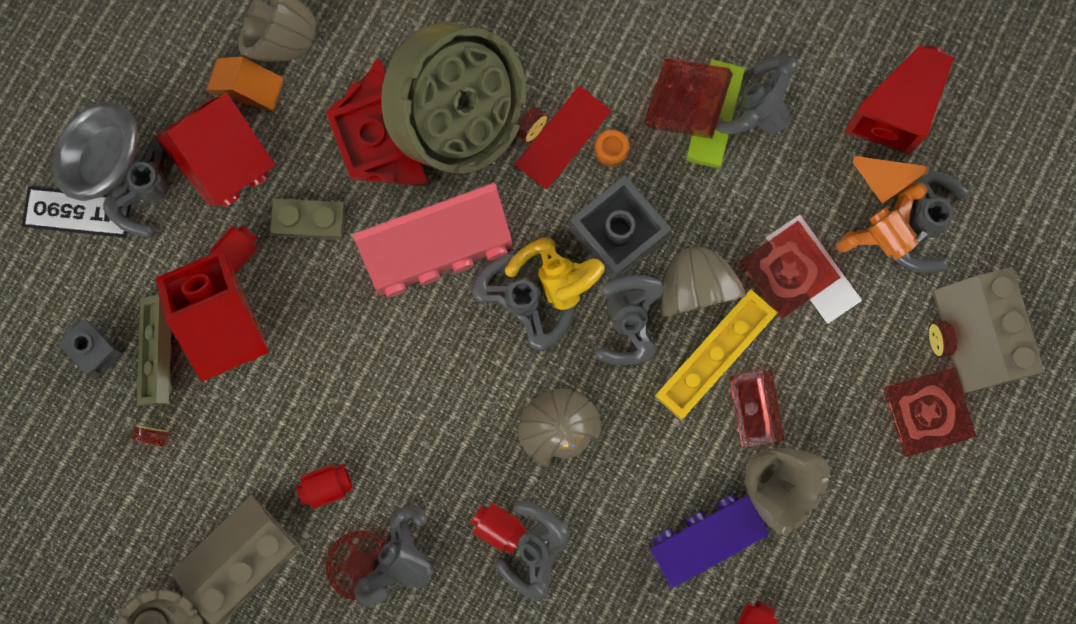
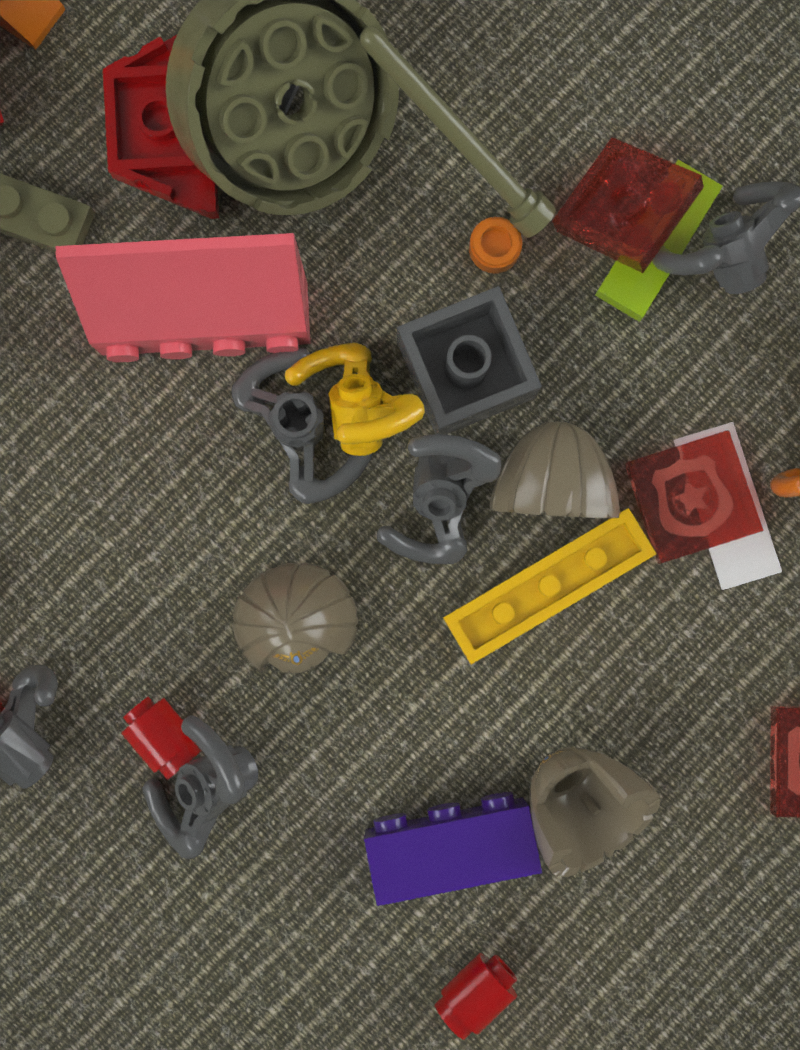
camera: 15 degrees right, 5 degrees up
red sticker [514,86,612,190] -> none
clear red tile [516,107,548,143] -> none
clear red slope [730,370,784,448] -> none
none -> olive piece [360,27,556,238]

